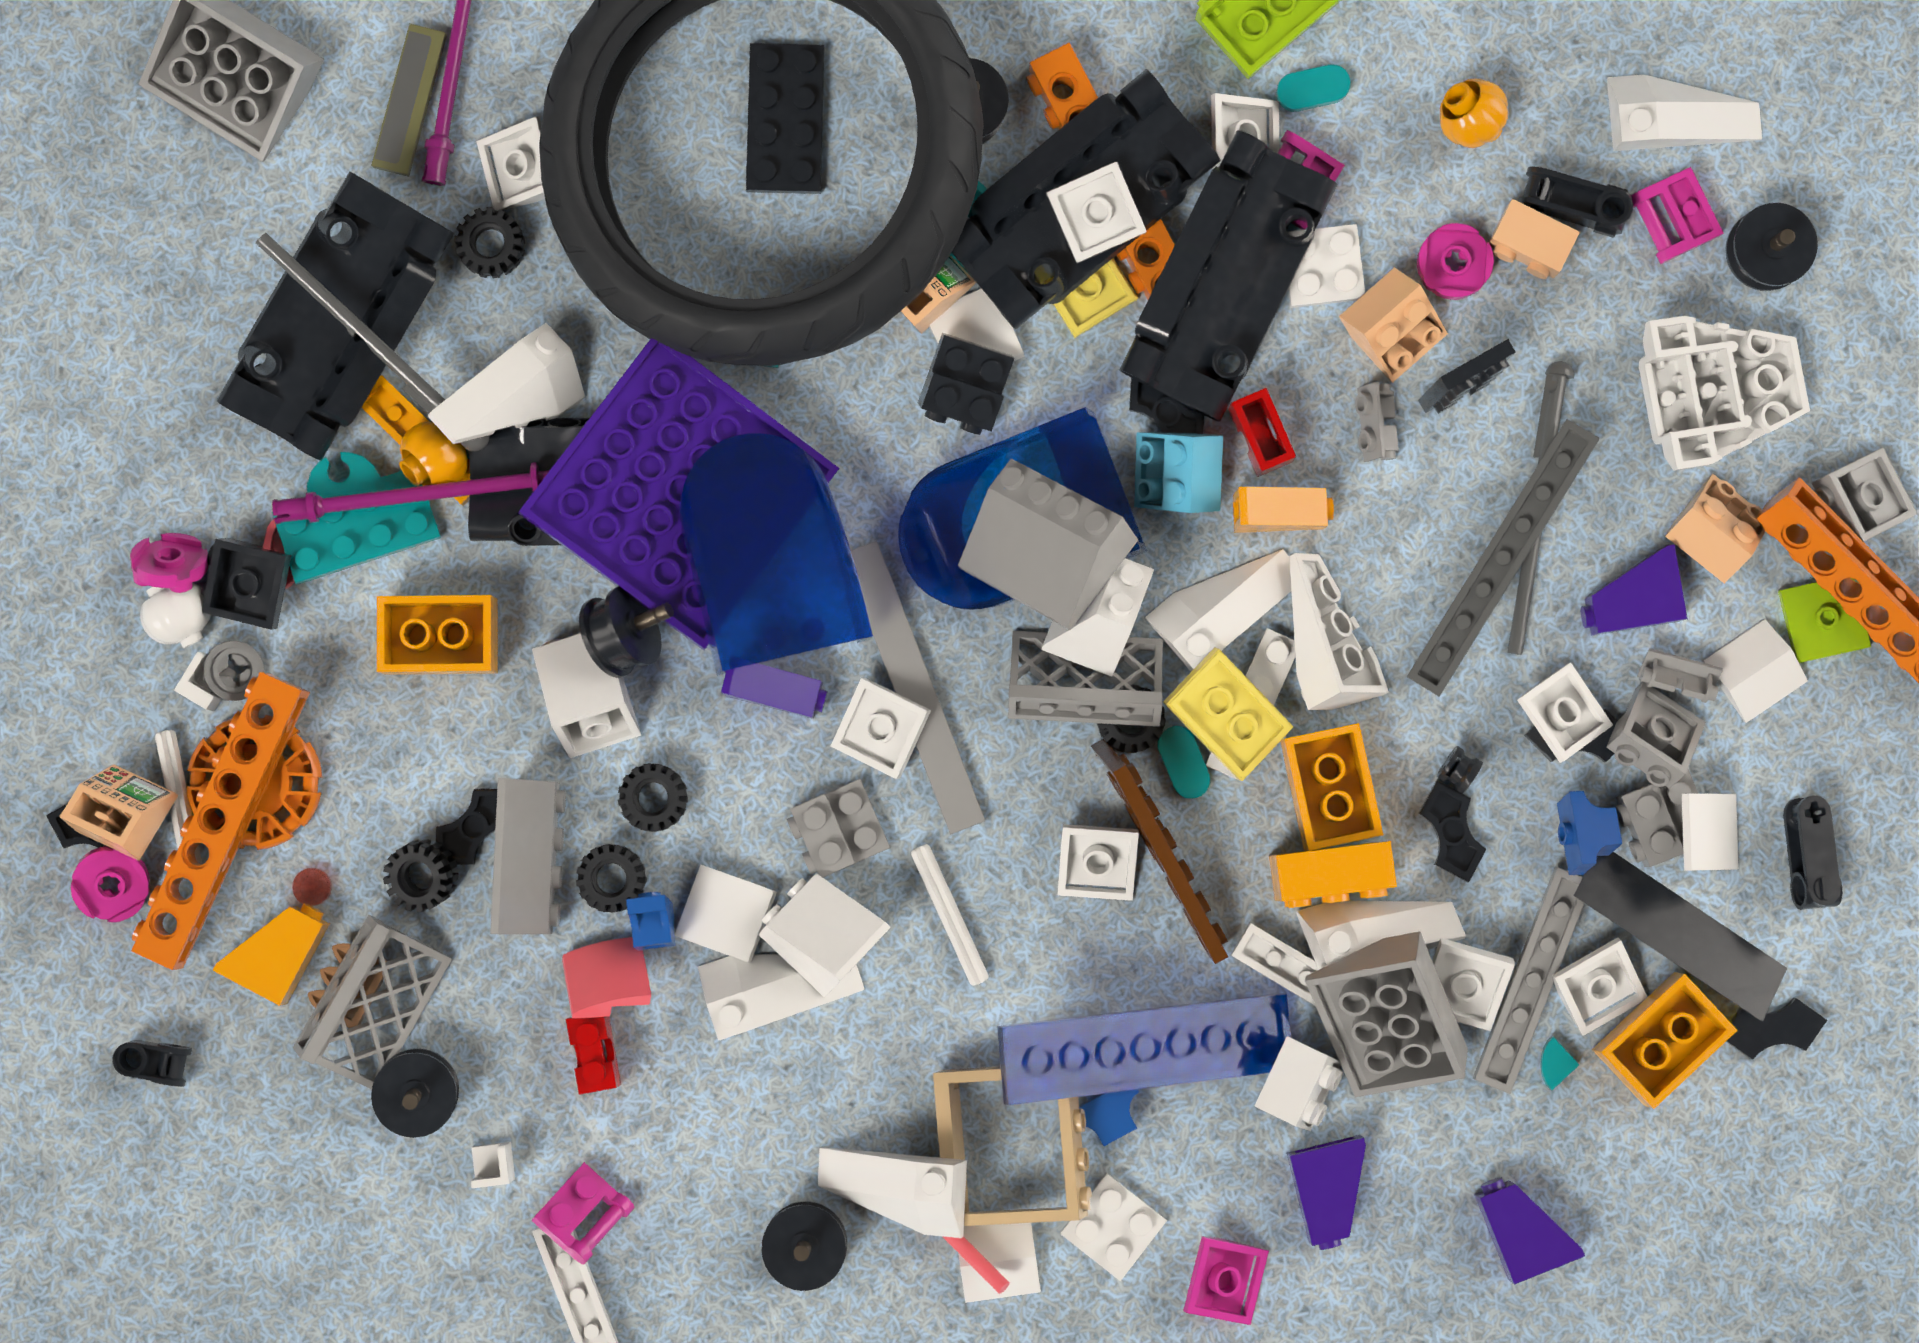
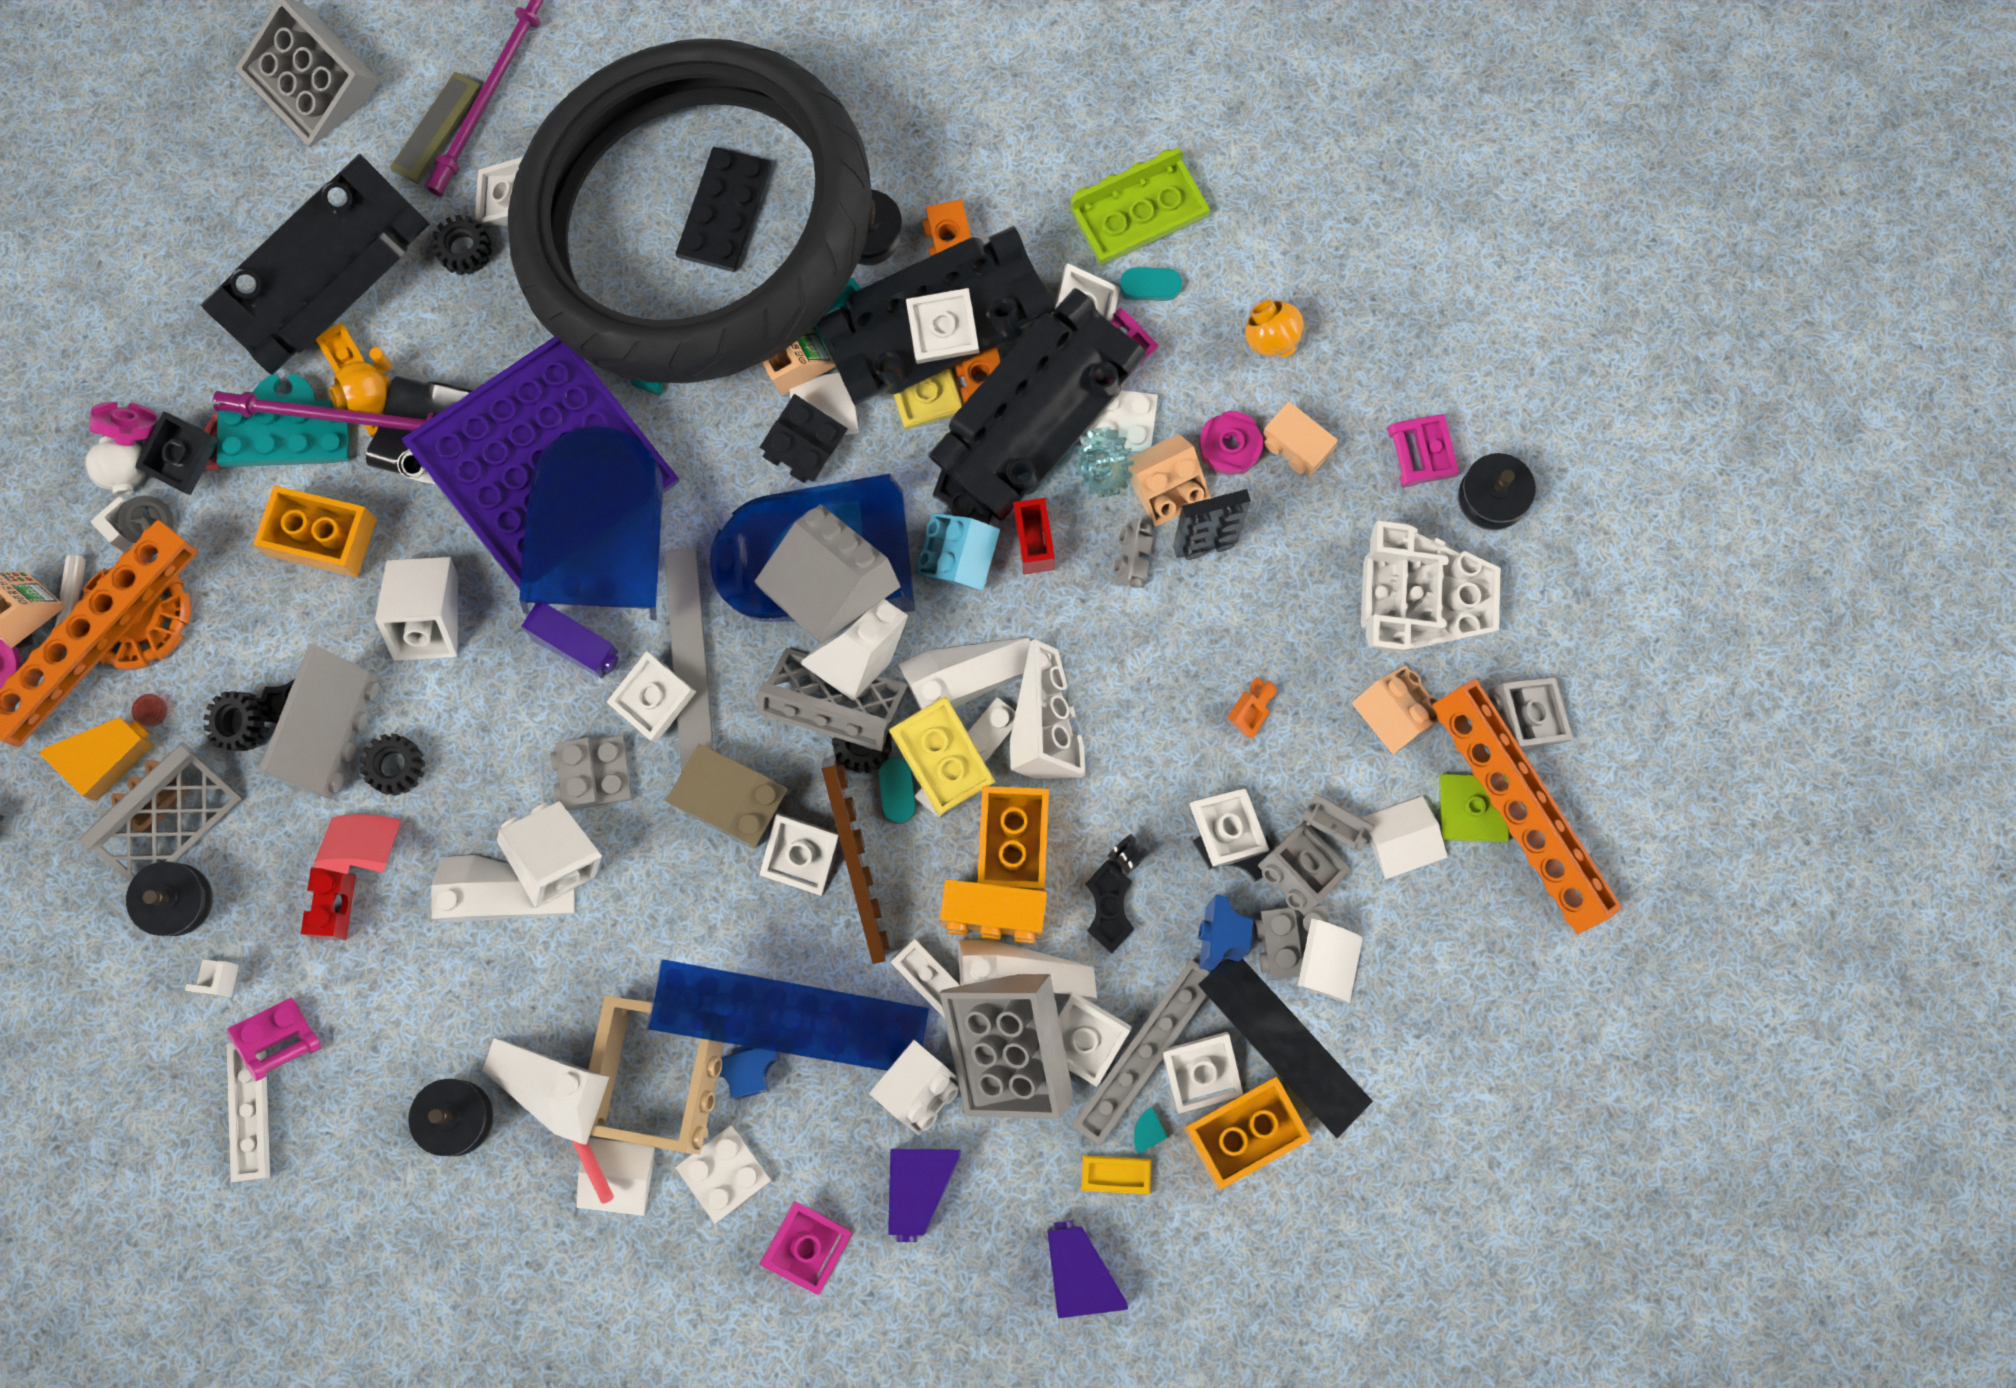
camera: 15 degrees right, 10 degrees down
dark grey bar [256,233,489,451] -> none
white wedge [428,323,585,444] -> none
black wheel [579,586,674,678] -> none
black tyre [618,763,688,832] -> none
blue brick [626,892,676,951] -> none
white slope [675,864,777,963] -> none
white axle [911,844,989,986] -> none
light orange slope [1233,487,1334,533] -> none
dark grey plate [1407,419,1600,697] -> none
dark grey bar [1507,361,1575,655] -> none
black piece [1518,166,1633,238] -> none
dark purple slope [1580,544,1688,636] -> none
white wedge [1607,75,1762,151] -> none
black tile [1726,998,1828,1060] -> none
black piece [1783,795,1843,910] -> none
none -> dark tan slope [666,743,788,849]
none -> clear light blue gear [1074,427,1134,498]
none -> yellow tile [1081,1155,1151,1195]
none -> orange plate [1227,677,1277,739]

